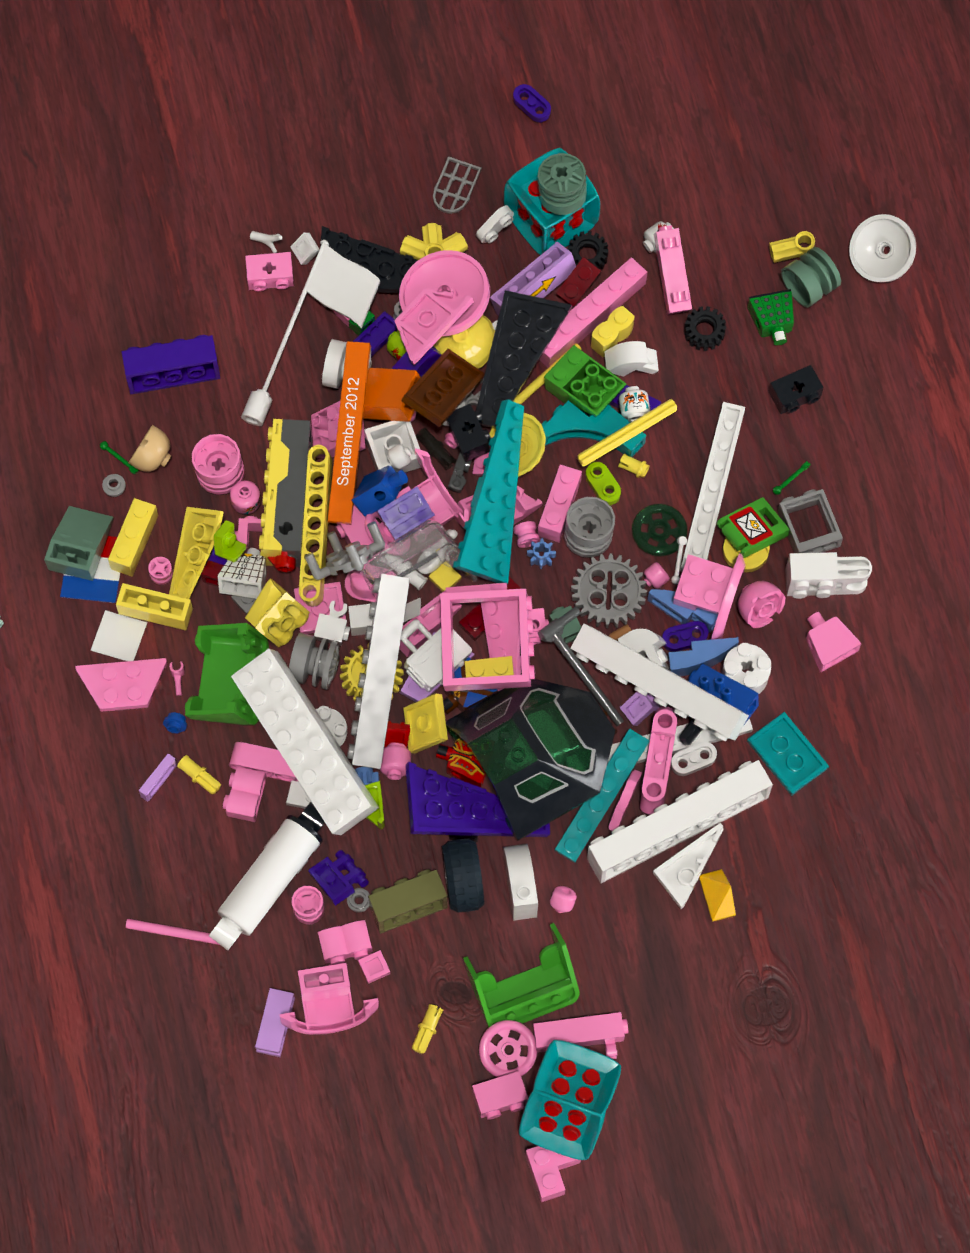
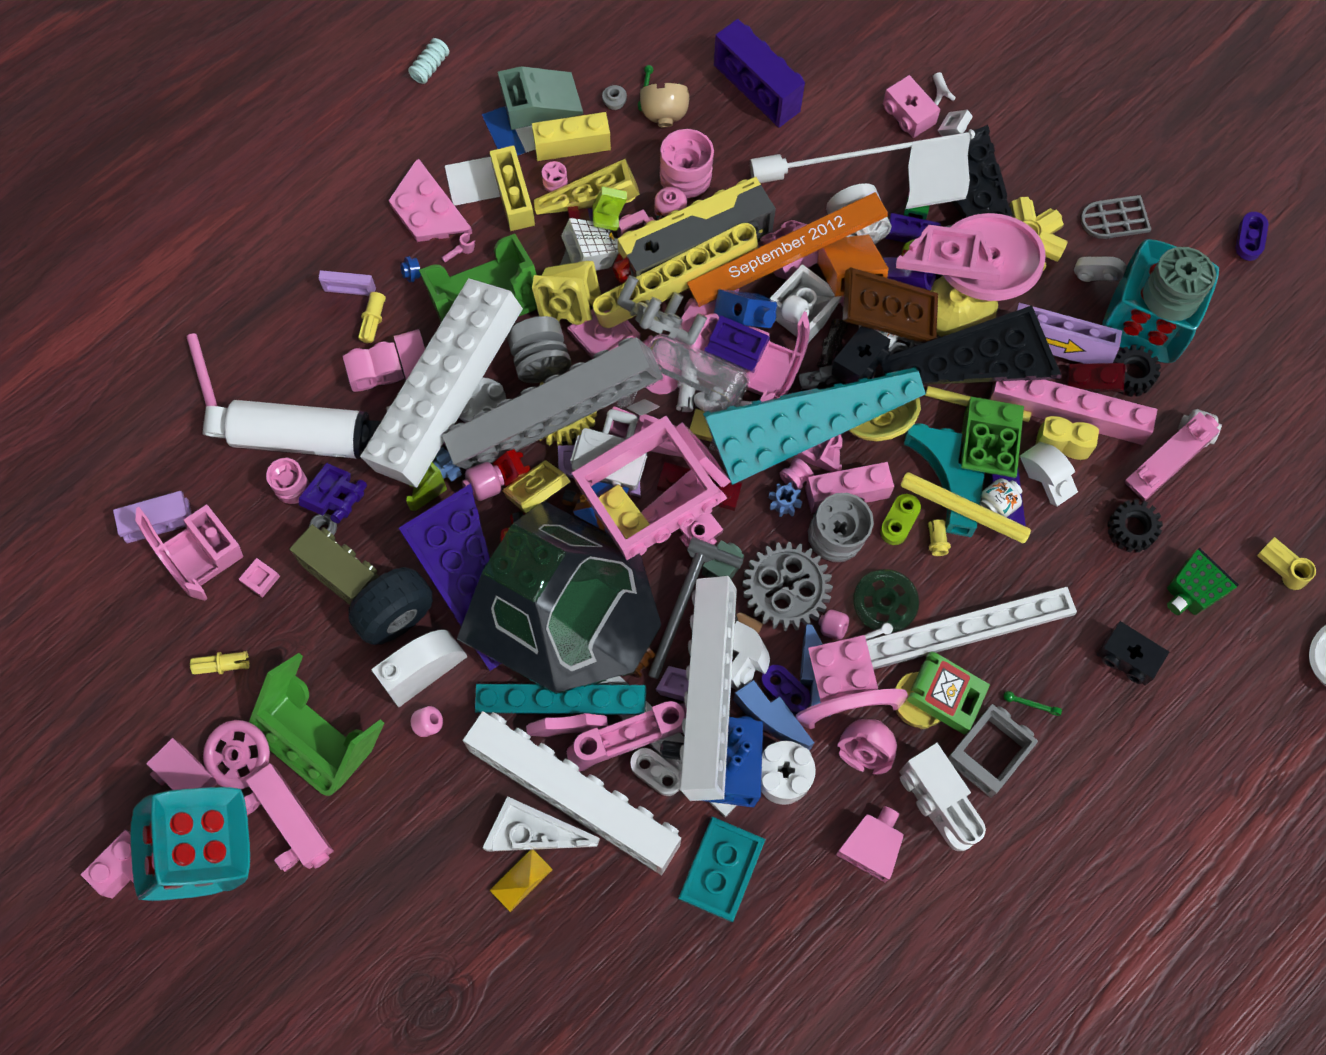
camera: 60 degrees right, 0 degrees up
white brick [314,600,351,646] -> none
bright pink brick [318,920,373,965] -> none
sand green wheel [781,247,841,308] -> none

